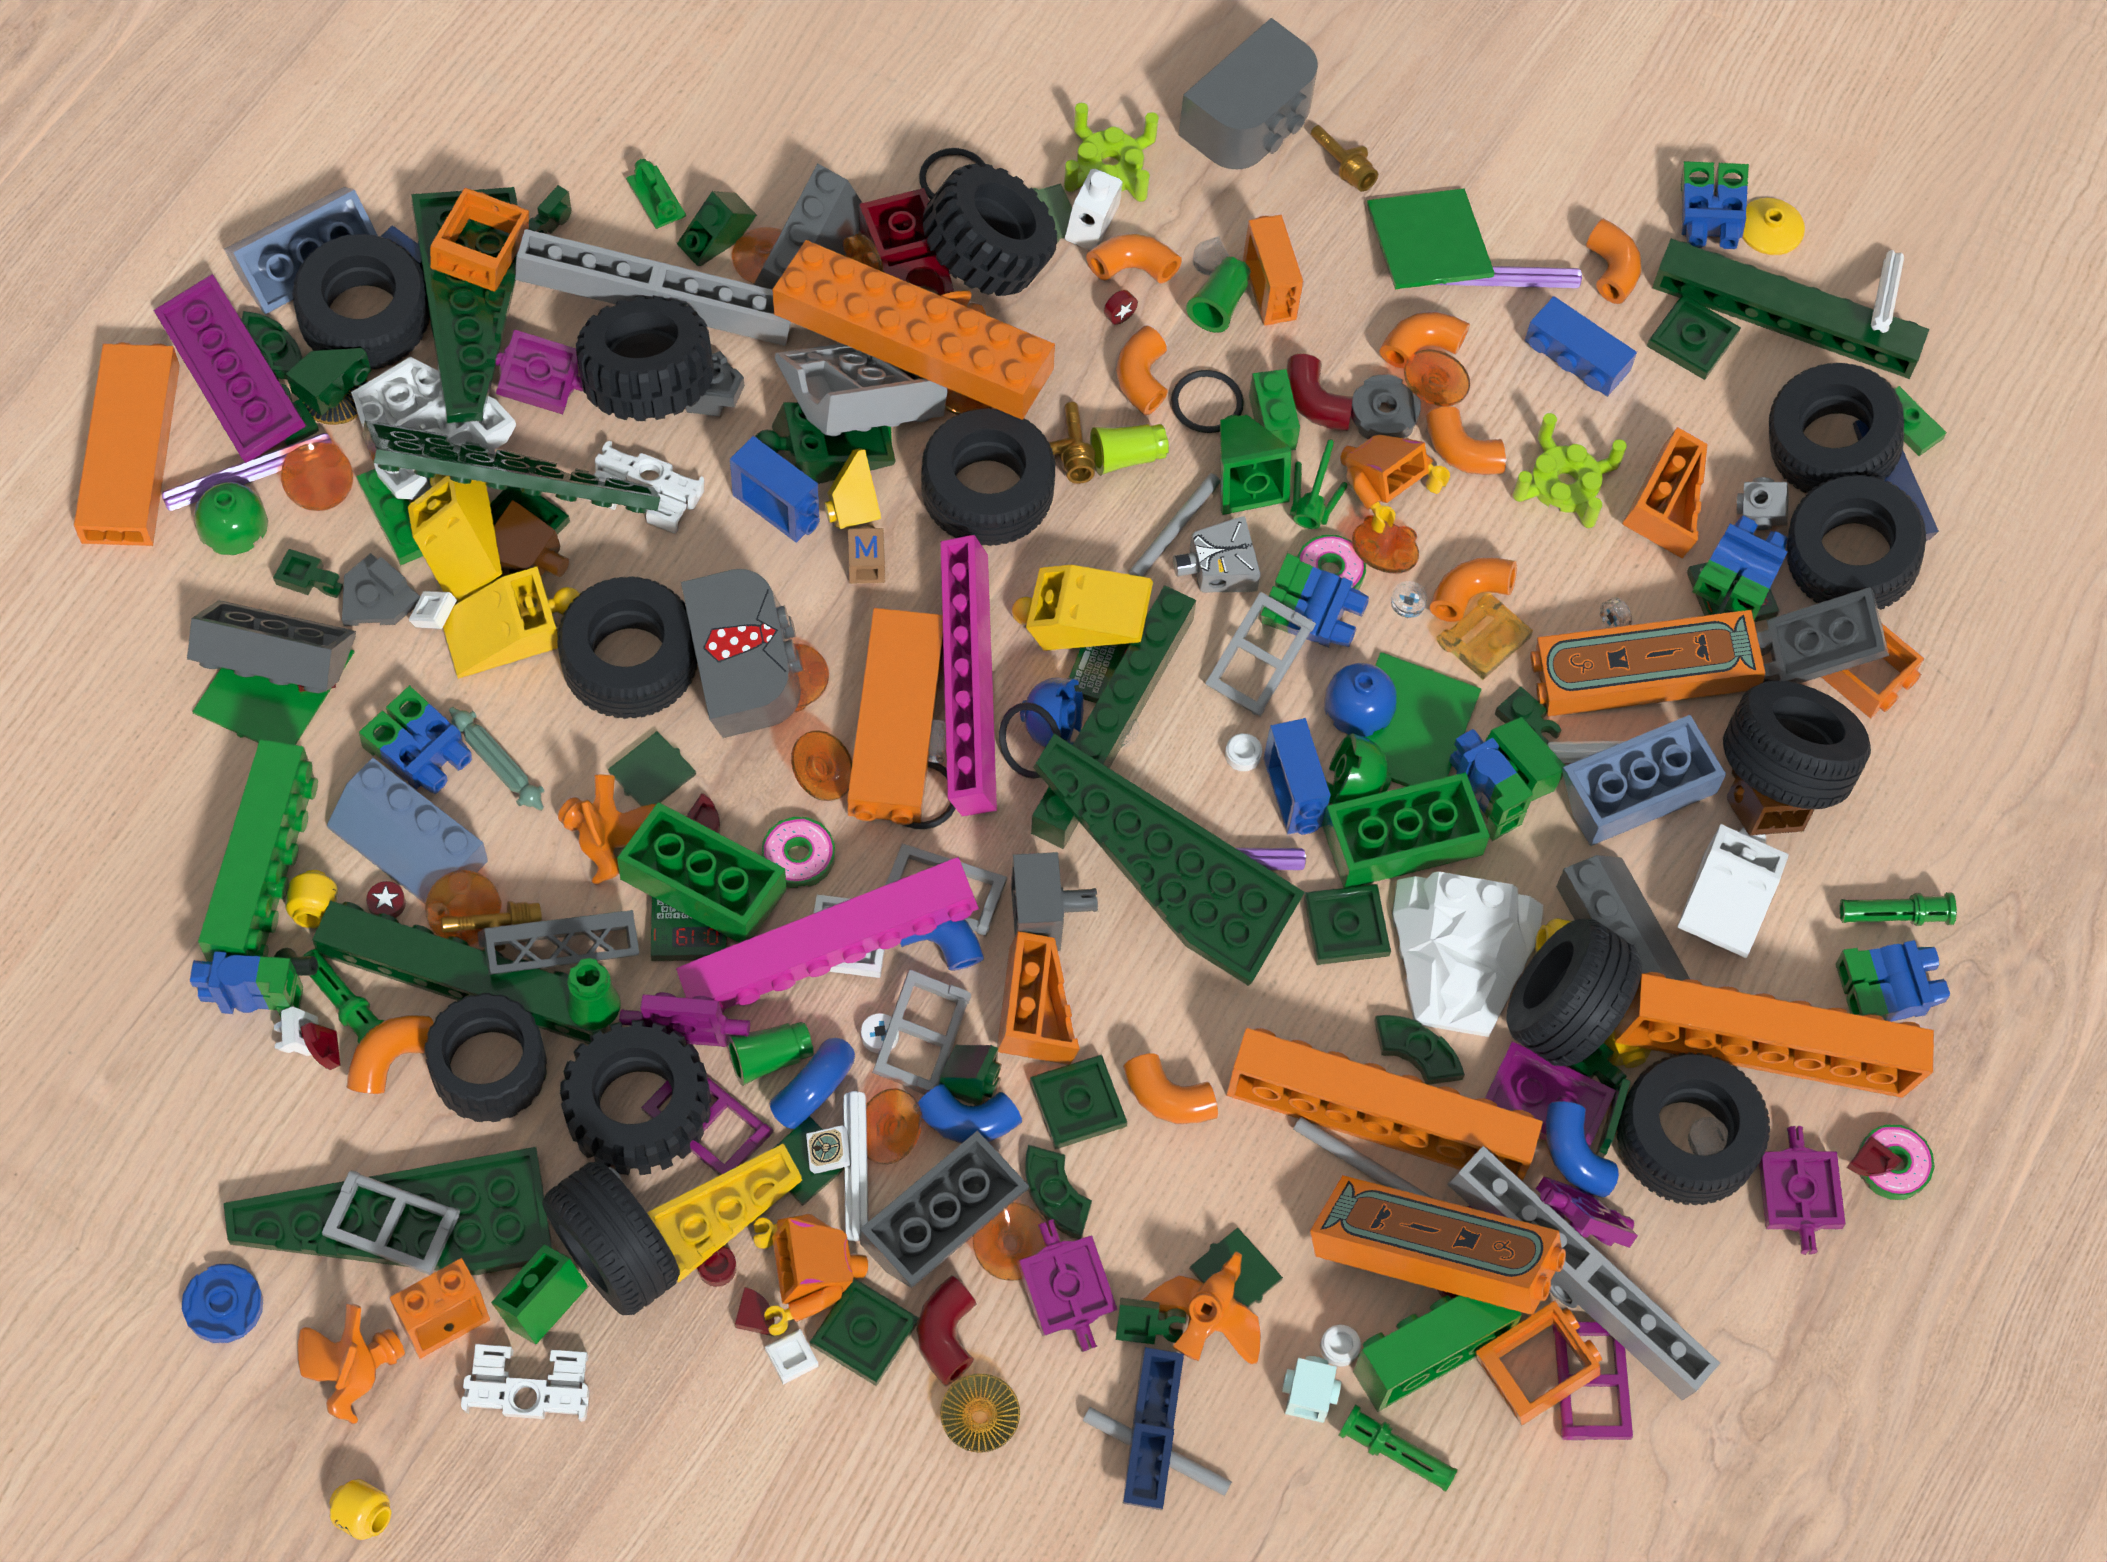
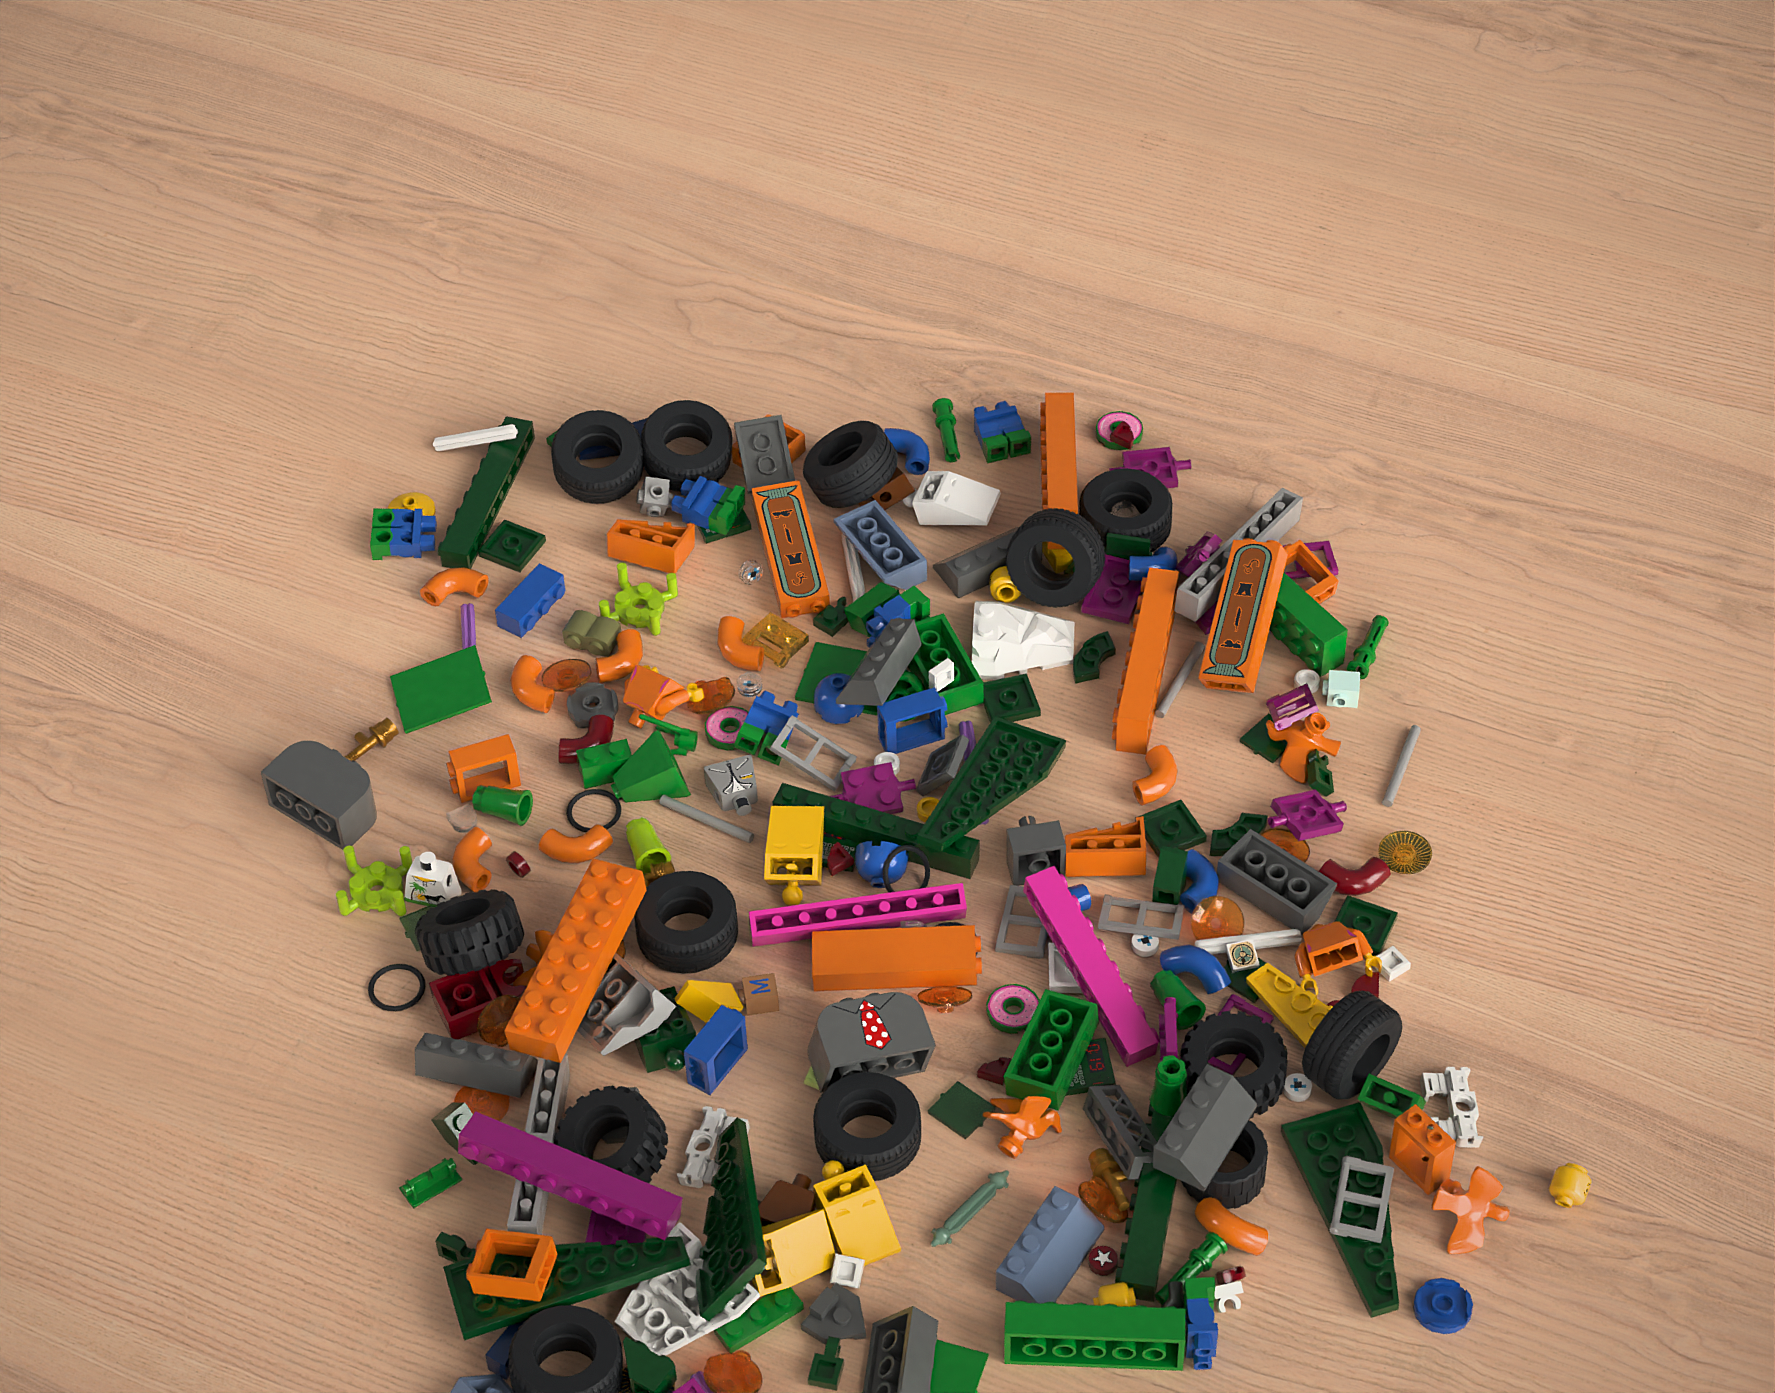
camera: 90 degrees left, 15 degrees down
blue hips [359,685,472,794] -> none
dark blue slope [1122,1347,1184,1510] -> none
none -> magenta brick [458,1111,682,1240]
none -> olive brick [562,610,622,656]
none -> dark red tile [827,842,854,876]
none -> magenta plate [830,762,916,814]
none -> dark grey slope [836,618,922,706]
none -> blue cylinder [884,428,930,475]
none -> dark grey tile [916,735,969,796]
none -> yellow tile [917,797,940,822]
none -> white tile [929,658,954,692]
none -> dark grey slope [1153,1064,1257,1191]
none -> magenta window [1266,683,1319,730]

